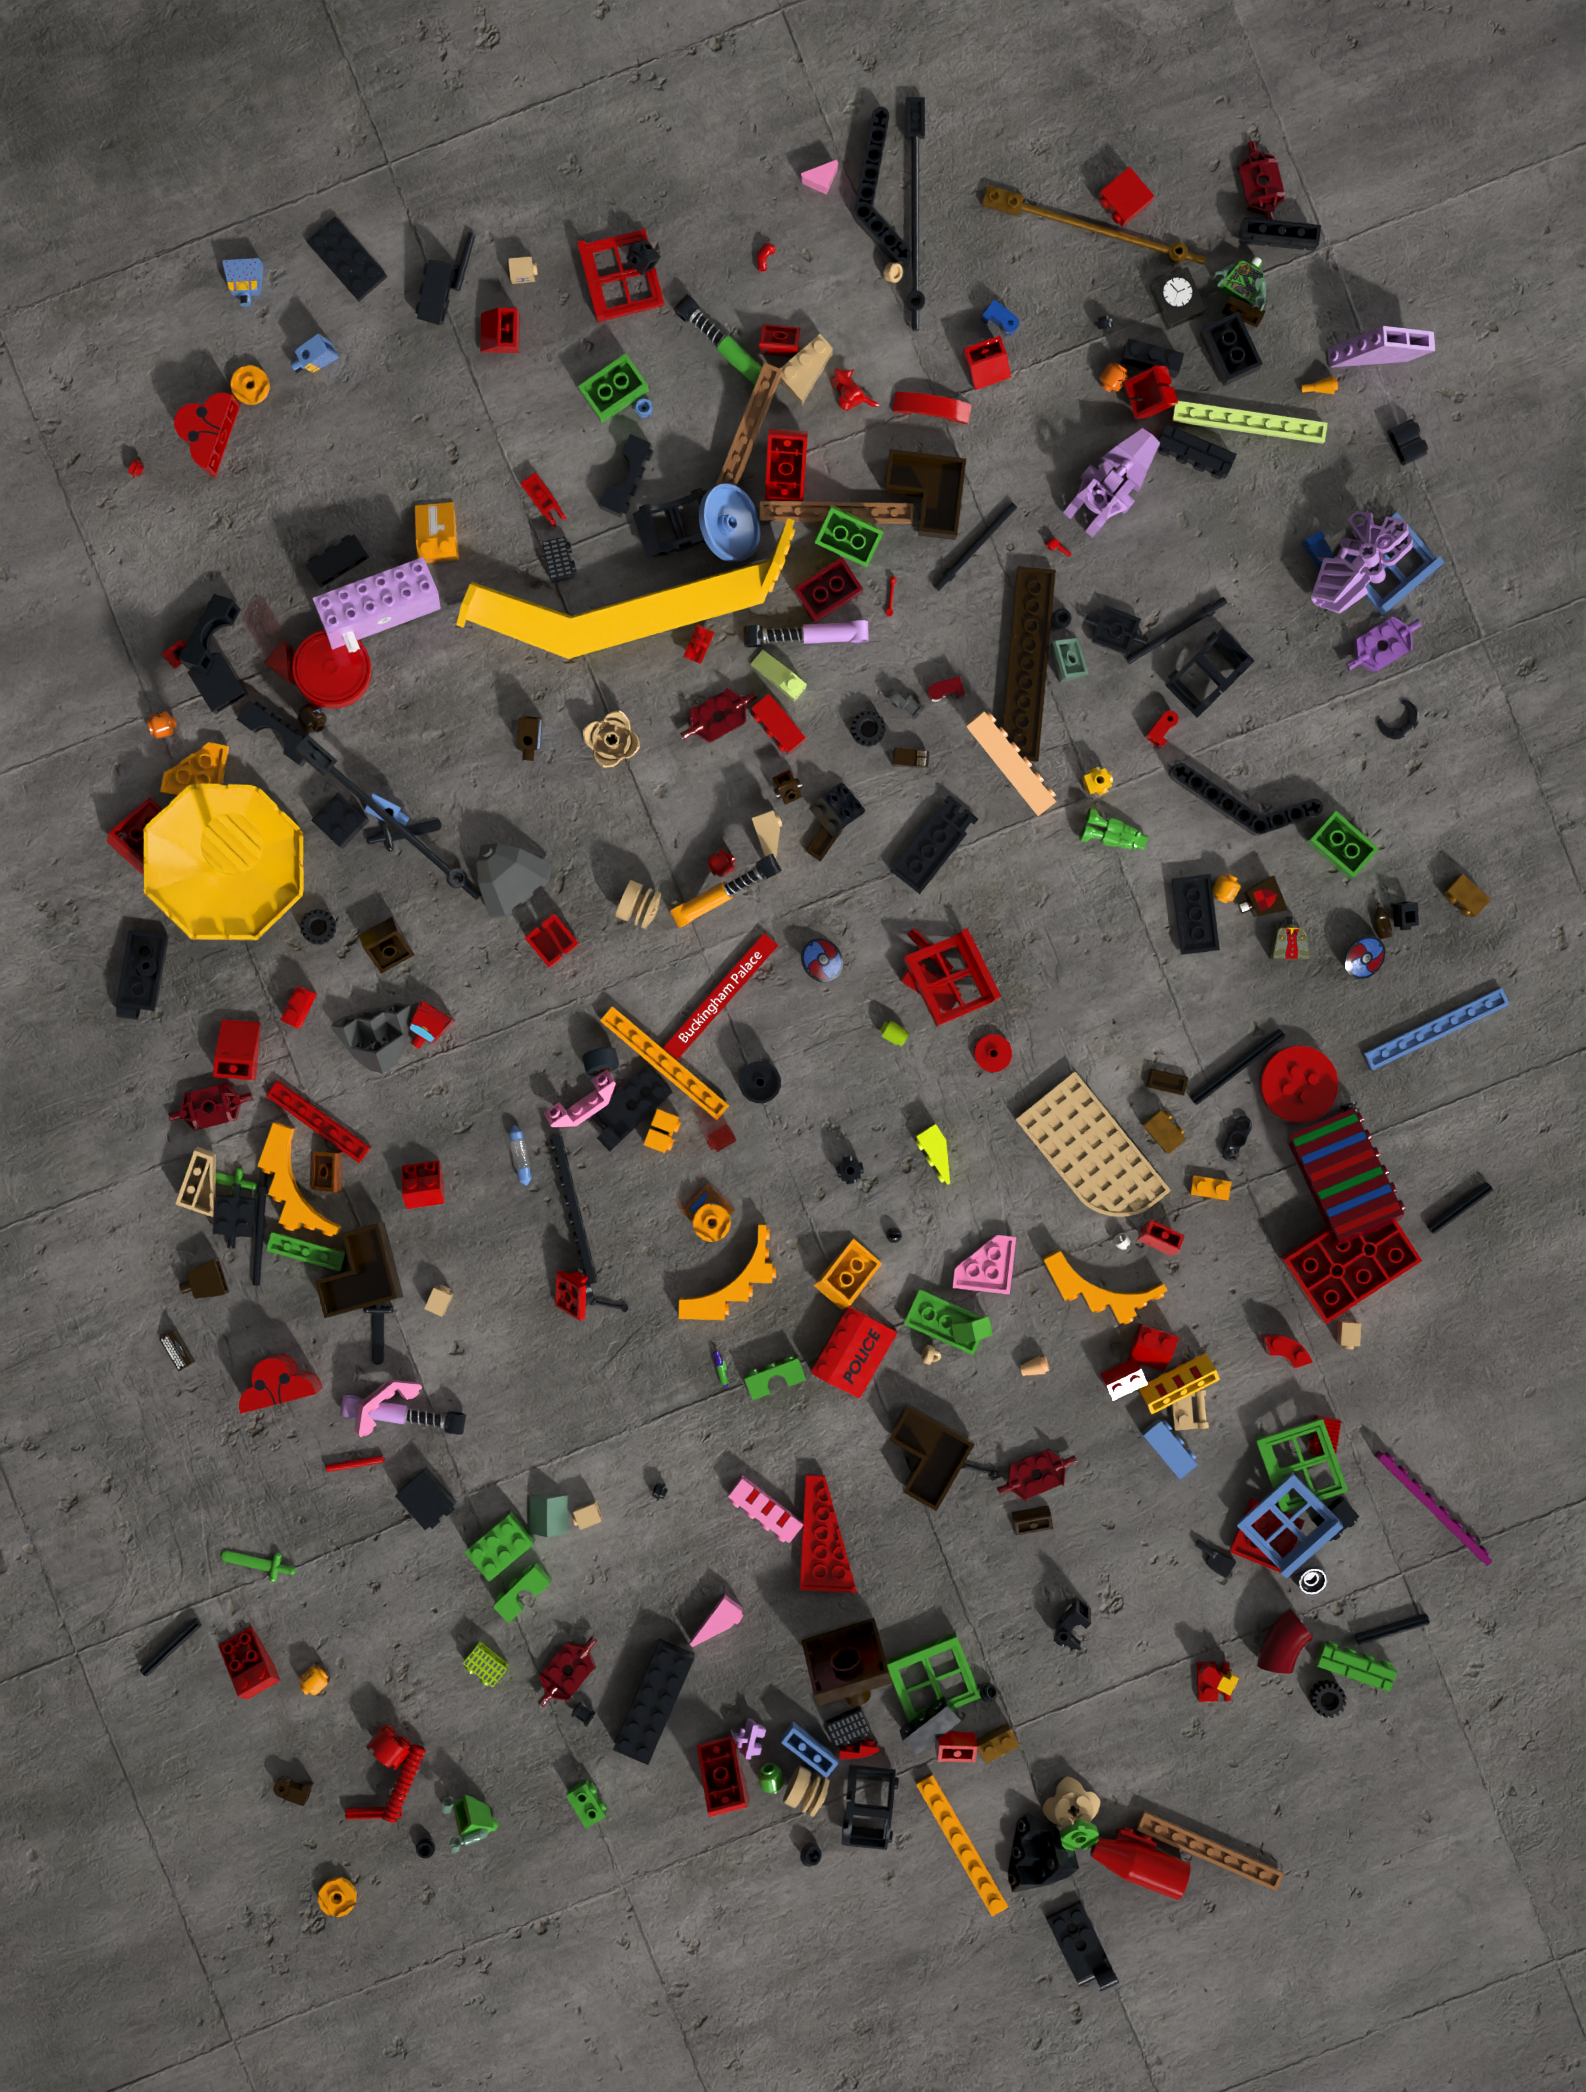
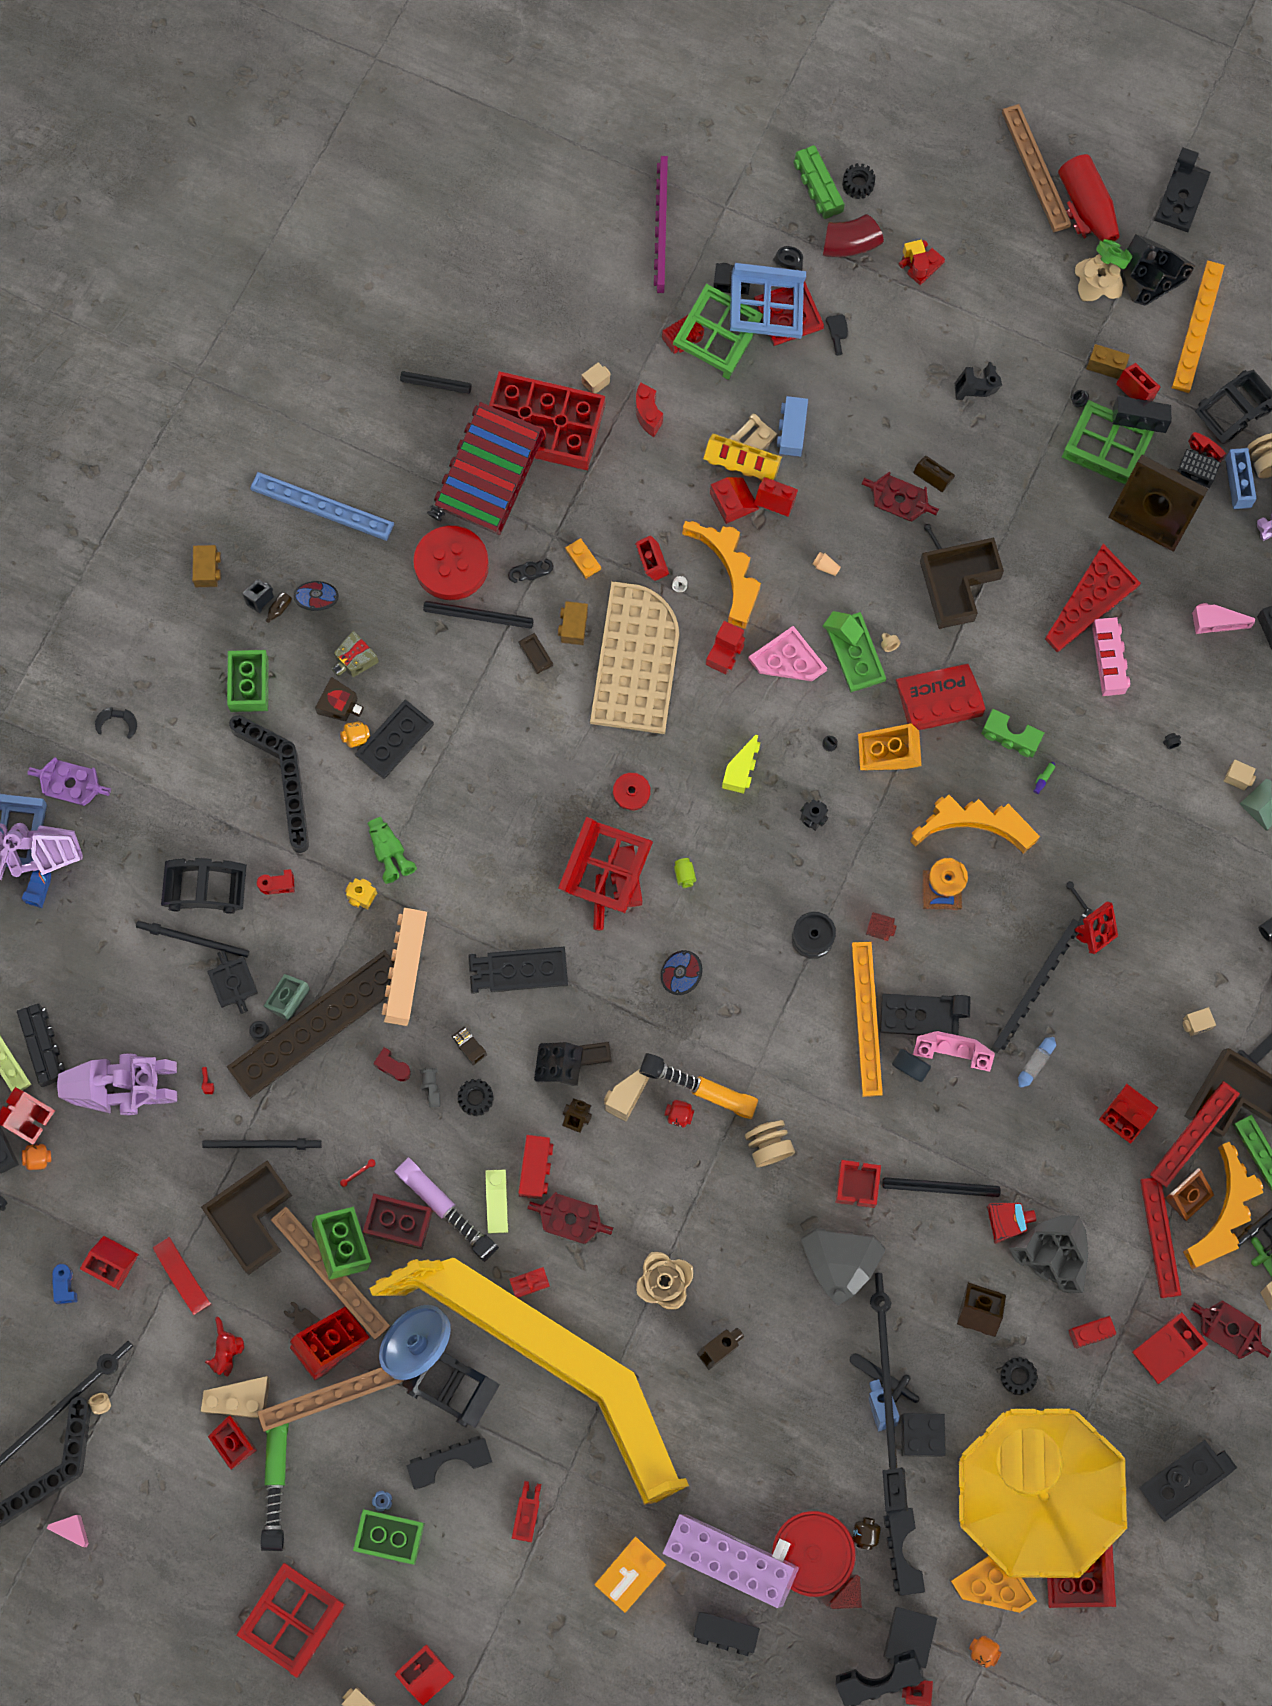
camera: 135 degrees left, 15 degrees down
black brick [542,537,577,583] -> none
black brick [626,240,661,275] -> none
light orange piece [644,1108,681,1153] -> none
red tile [663,933,778,1060] -> none
red arm [756,243,776,272] -> none
black axle [1355,1614,1430,1645] -> none
none -> dark brown plate [284,1302,320,1331]
none -> red brick [706,621,746,675]
none -> black axle [882,1177,1001,1197]
none -> red tile [1150,1081,1240,1188]

